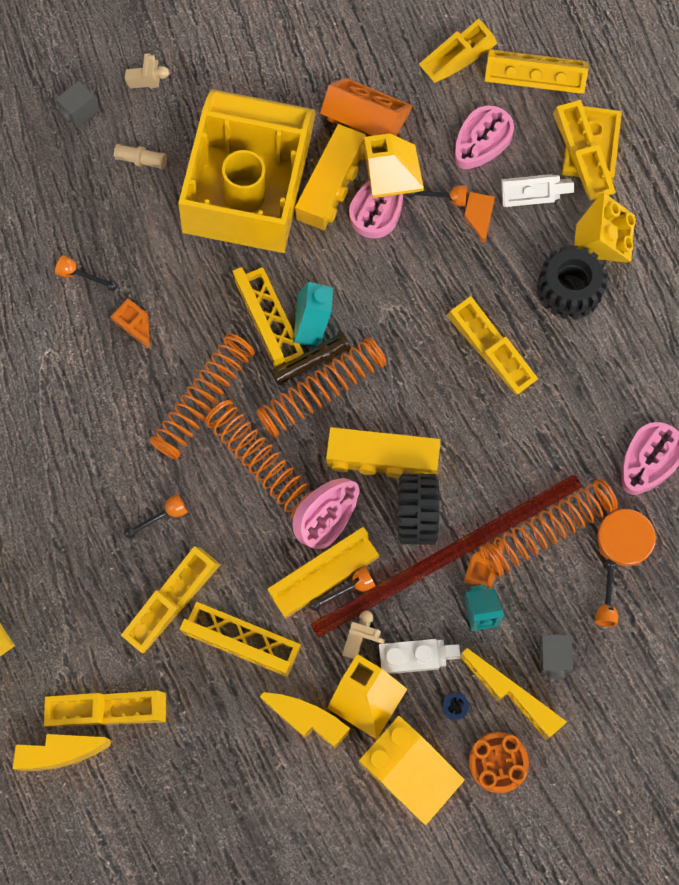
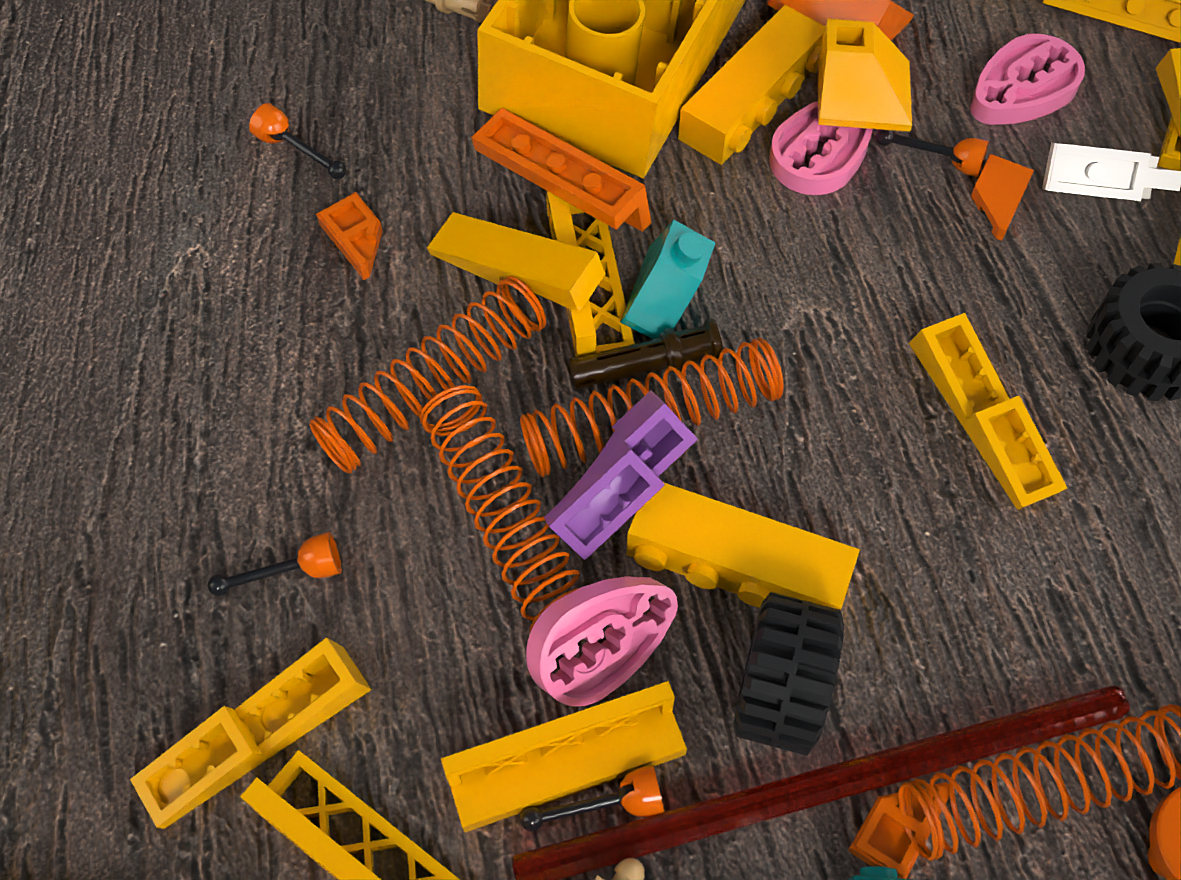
camera: 10 degrees right, 10 degrees down
none -> yellow slope [427,212,606,313]
none -> orange fence [471,108,652,232]
none -> medium lavender slope [544,390,698,560]

